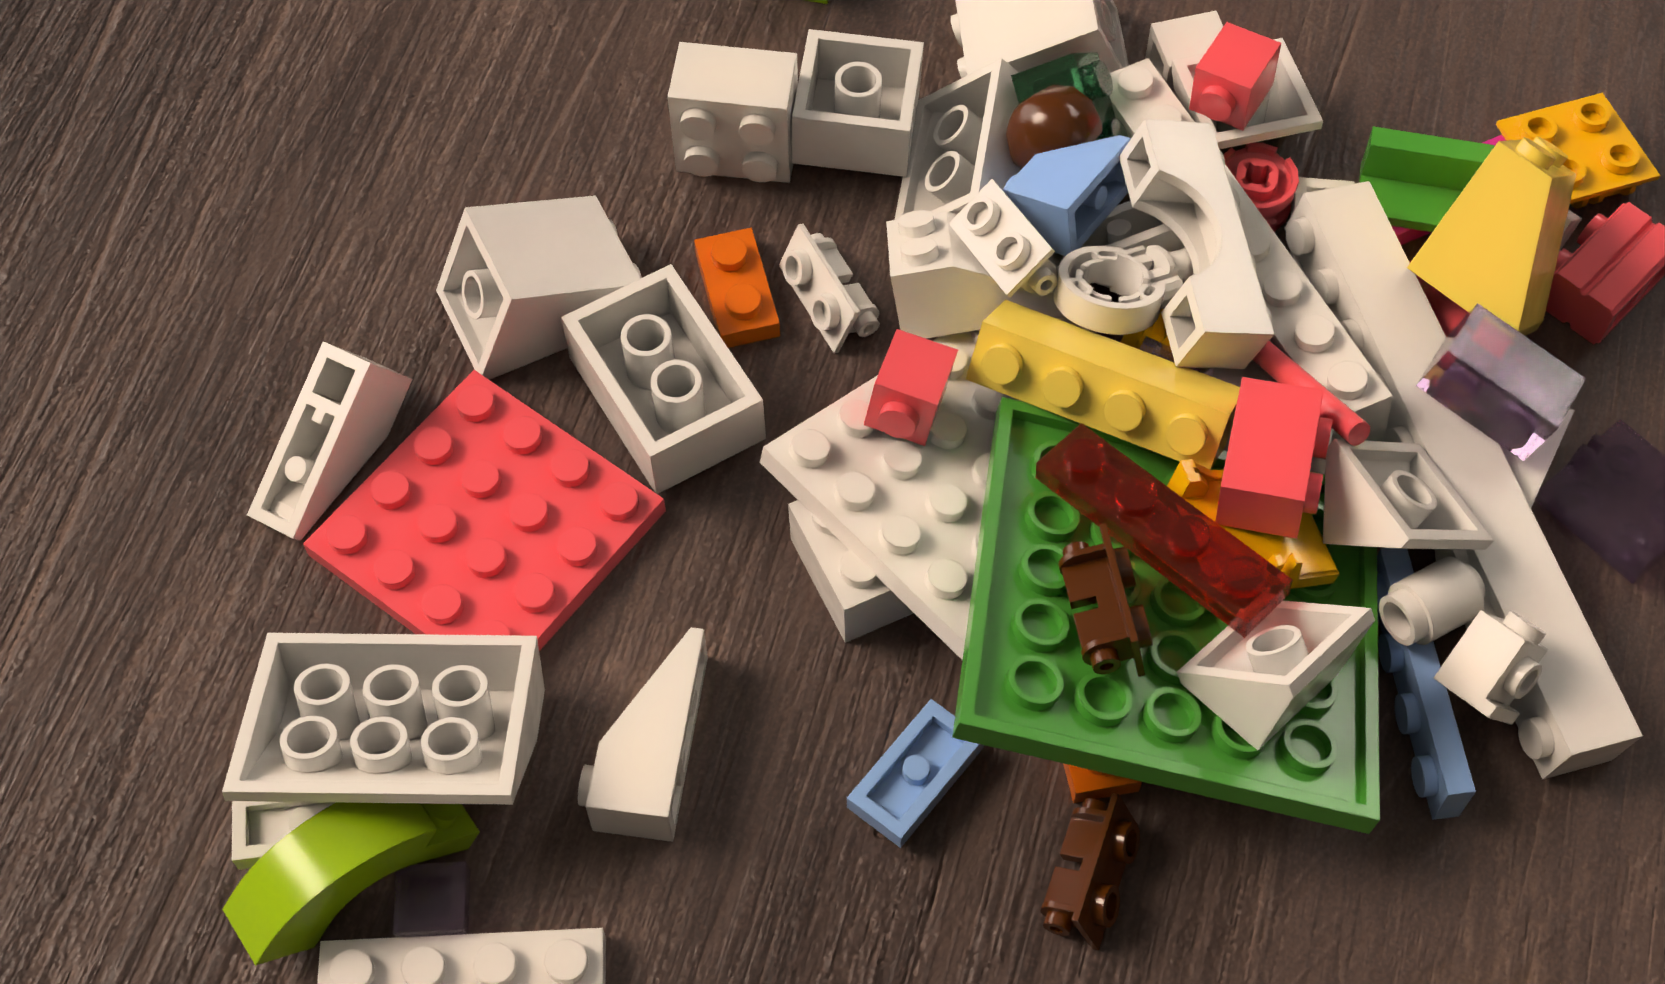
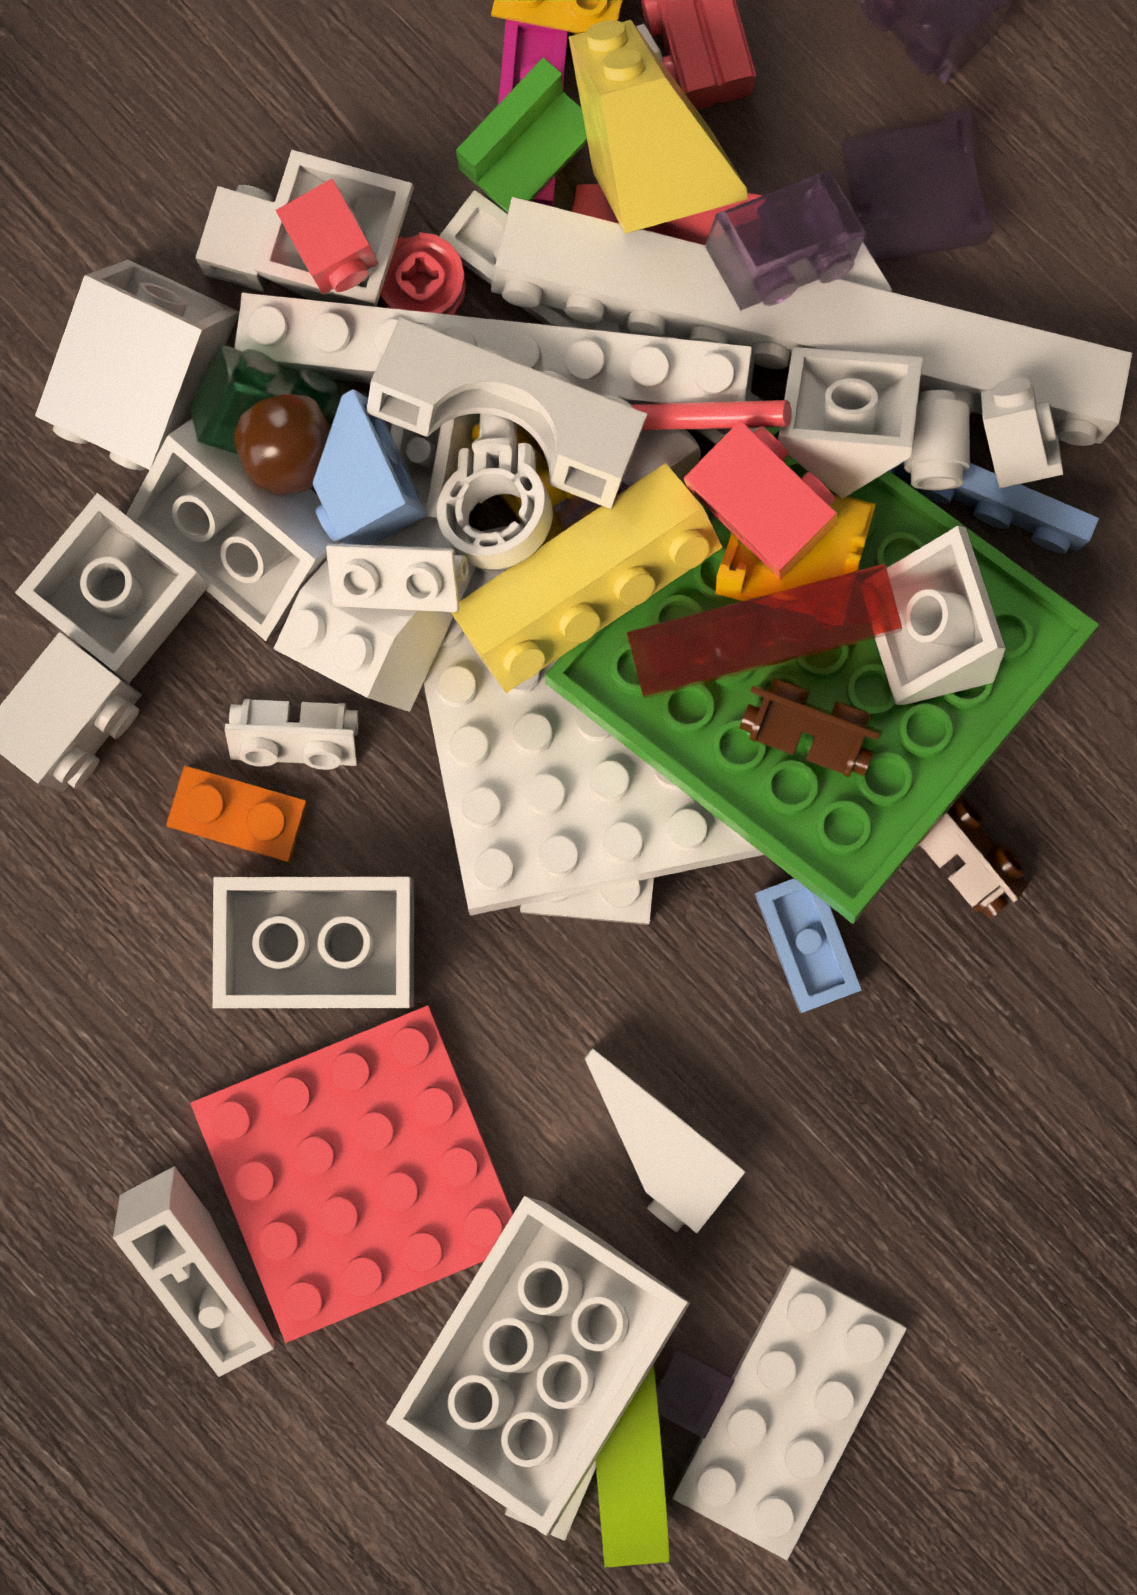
camera: 60 degrees left, 25 degrees up
white slope [436,196,642,379] -> none
coral brick [864,329,958,446] -> none

